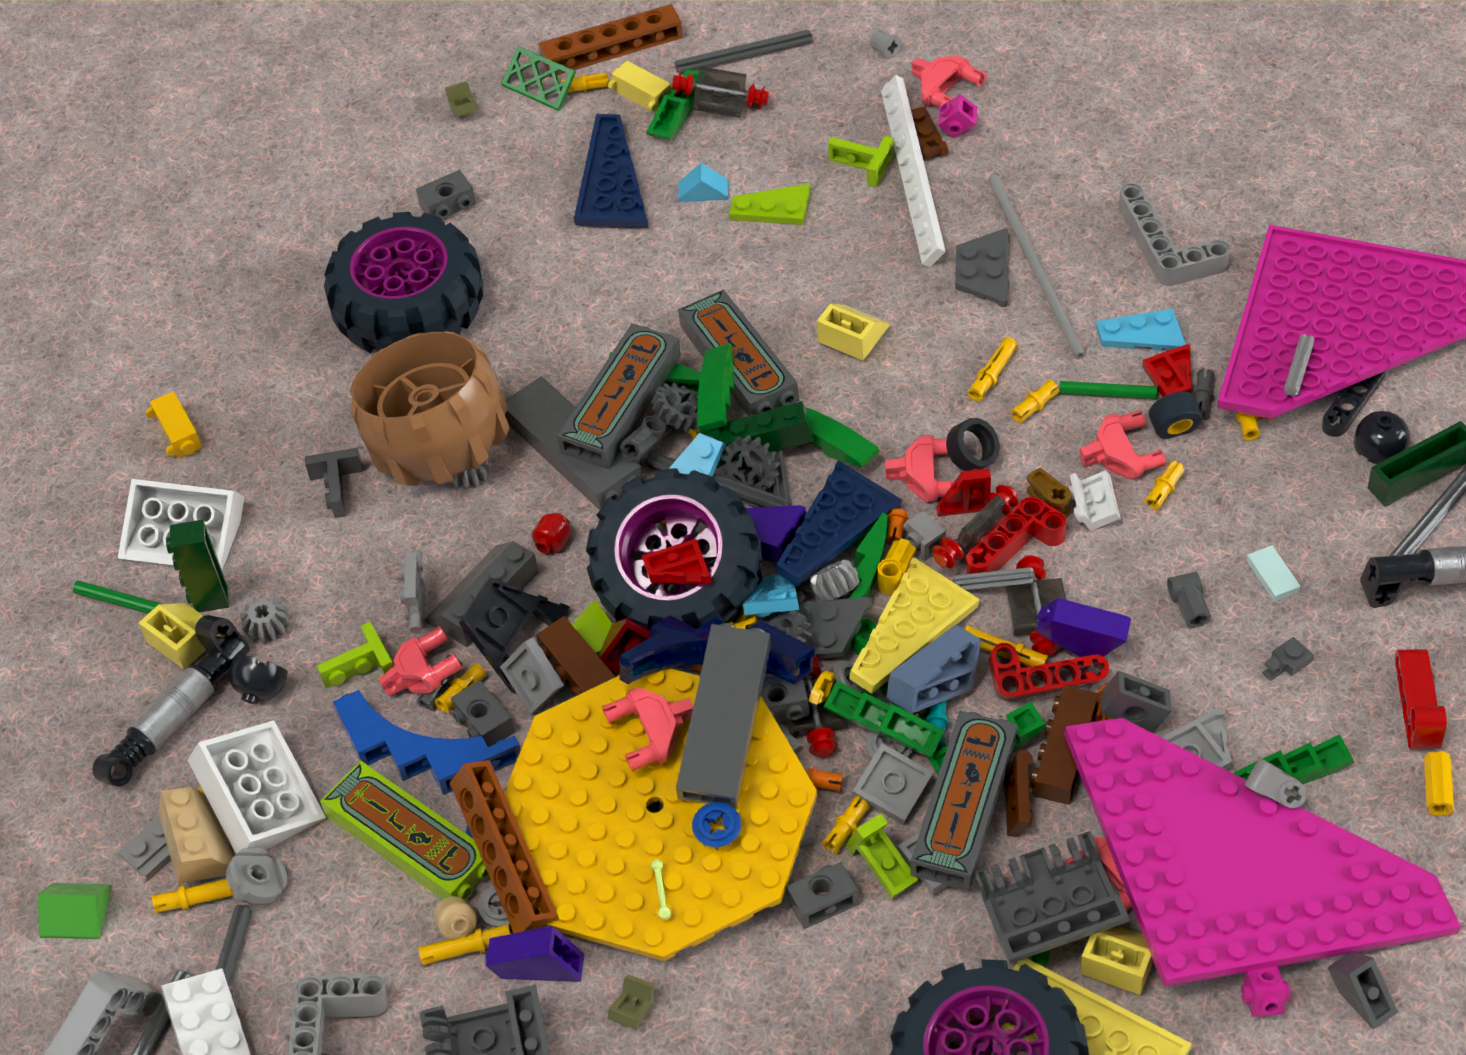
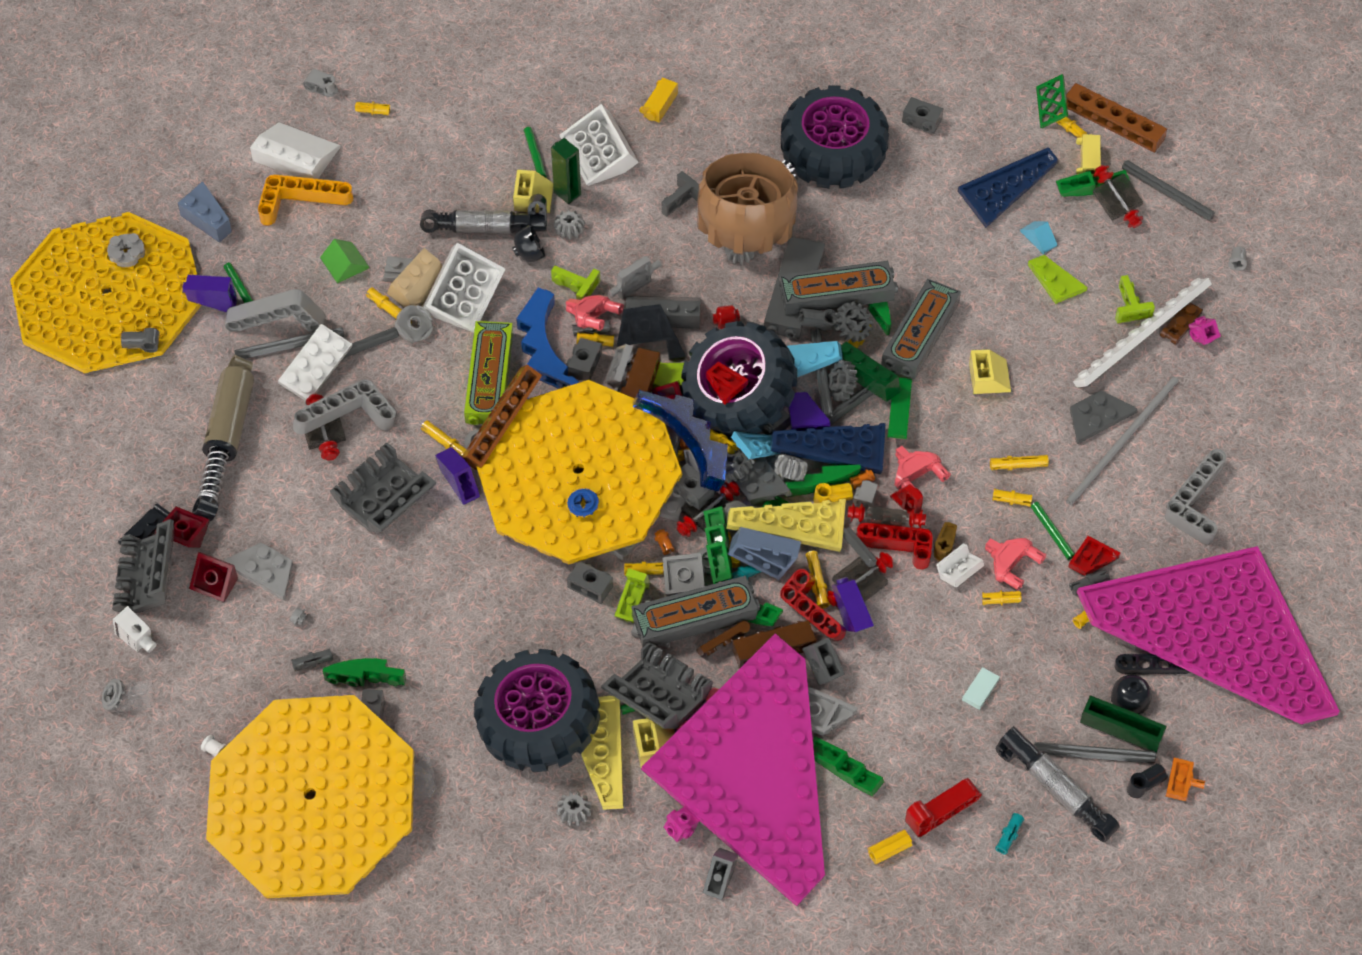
camera: 50 degrees right, 5 degrees up
tan head [434,896,477,940] -> none
olive bracket [445,81,478,118] -> none
coral connector [602,688,693,772] -> none
olive bracket [608,975,655,1029] -> none
yellowish green hinge [651,859,671,920] -> none
dark grey brick [676,623,771,809] -> none
green slope [698,343,734,432] -> none
yellow tile [808,670,835,705] -> none
coral connector [911,56,987,108] -> none
black tyre [946,418,1000,471] -> none
medium azure wing [1095,308,1185,351] -> none
black wheel [1149,392,1202,439] -> none
dark grey piece [1167,572,1211,628] -> none
light grey piece [1244,758,1307,808] -> none
dark grey plate [1262,637,1314,681] -> none
light grey axle [1284,334,1314,397] -> none

